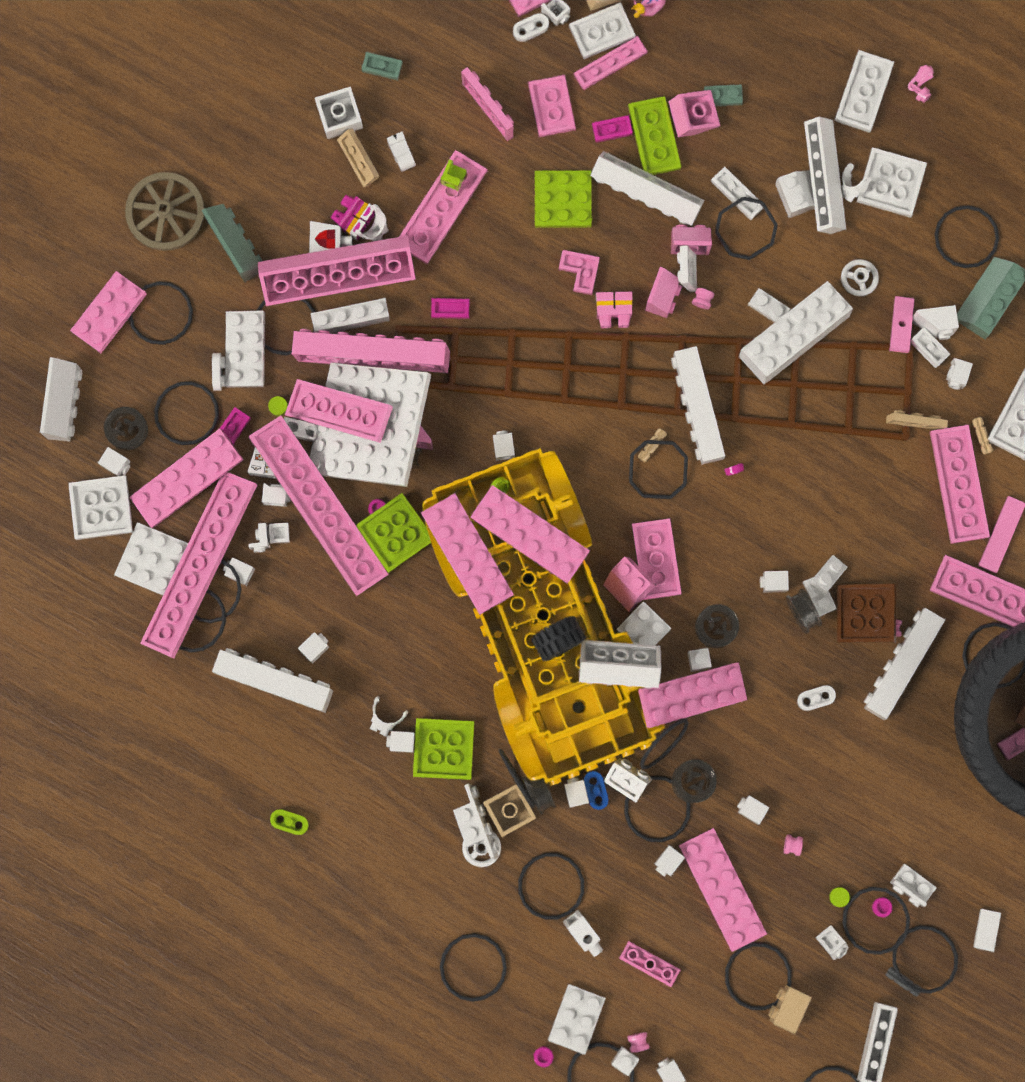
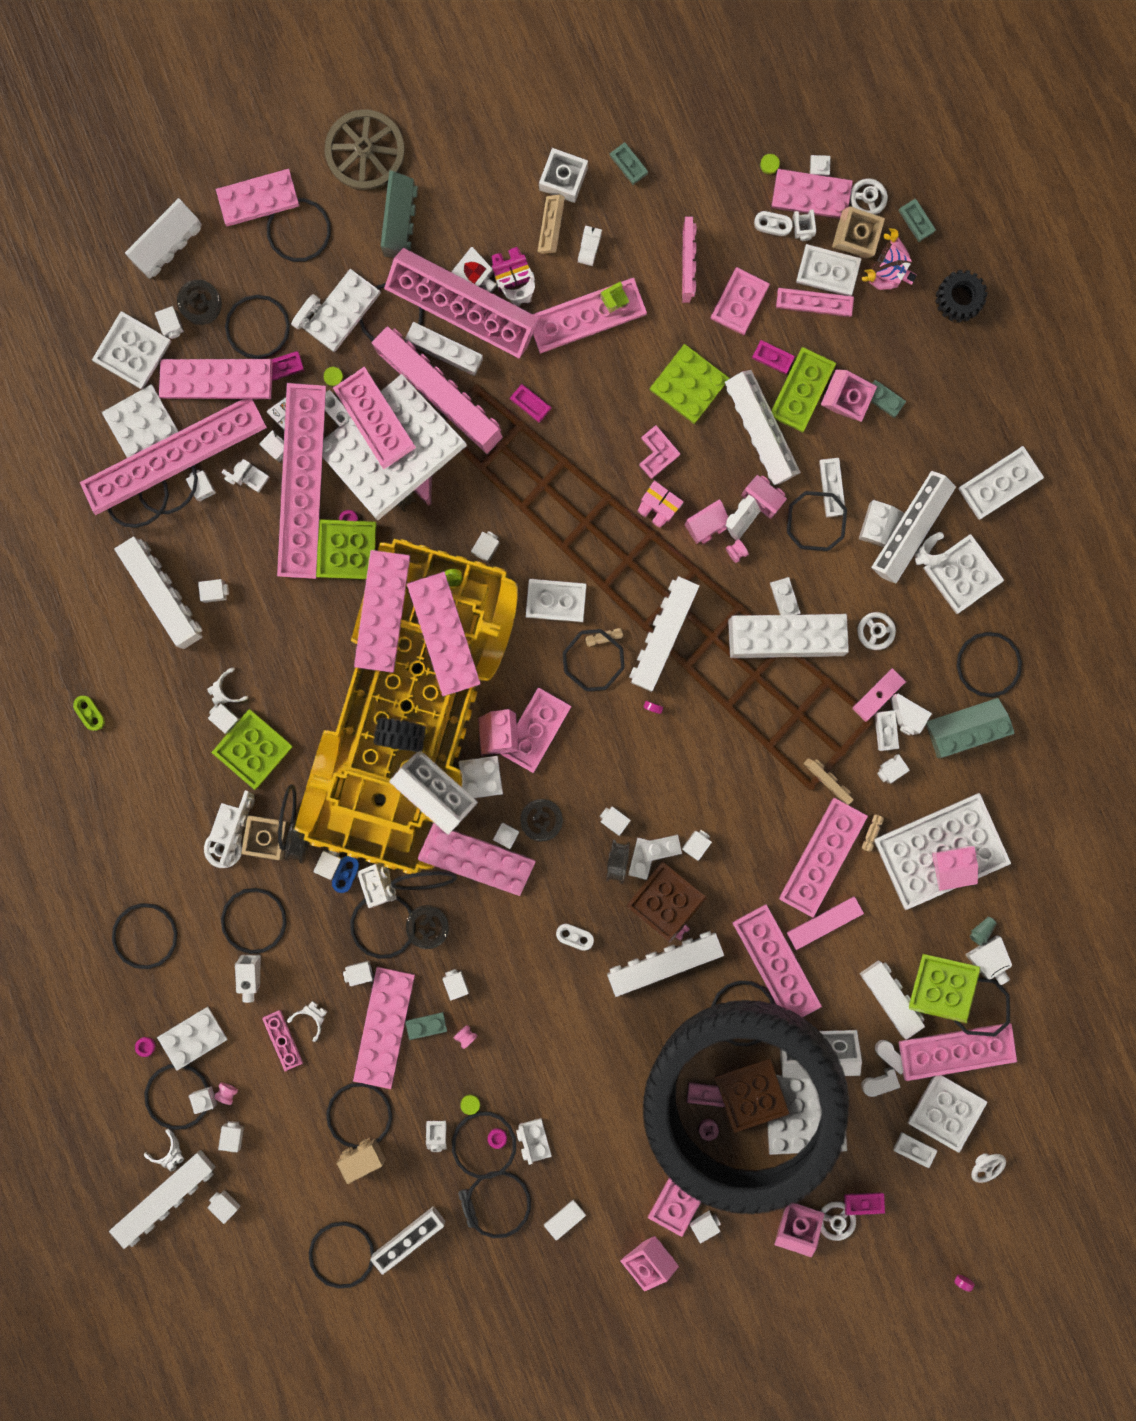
camera: 35 degrees right, 5 degrees up
bright pink piece [908,65,933,103] -> none
none -> white helmet [287,1001,327,1042]
none -> sand green plate [405,1012,447,1040]
none -> white plate [526,579,586,622]
none -> white brick [682,830,712,861]

